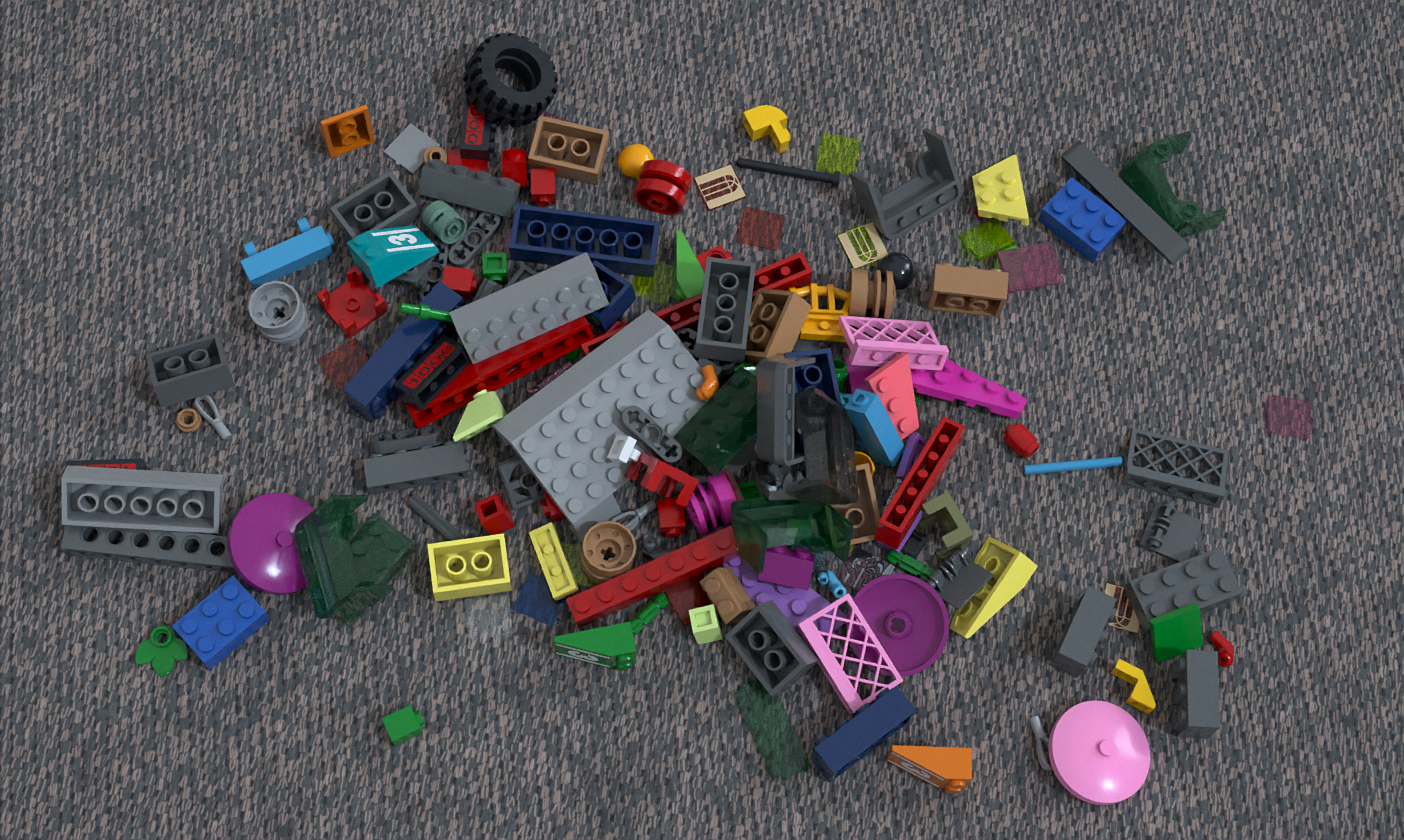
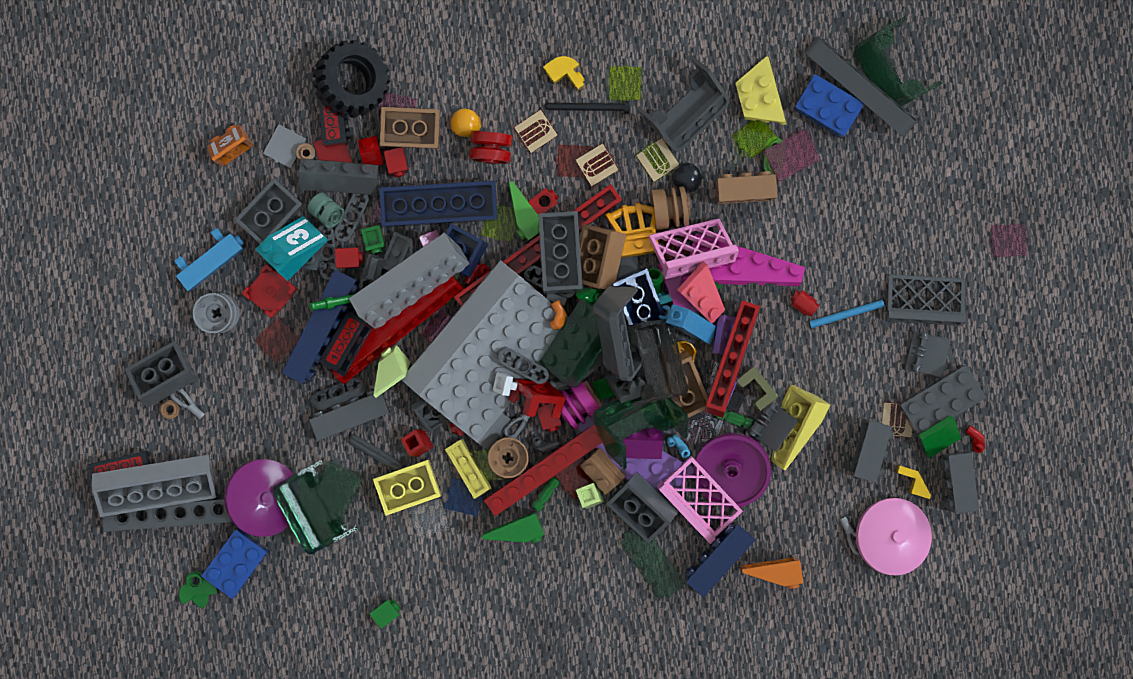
camera: 10 degrees left, 20 degrees up
none -> piece [575,143,619,187]

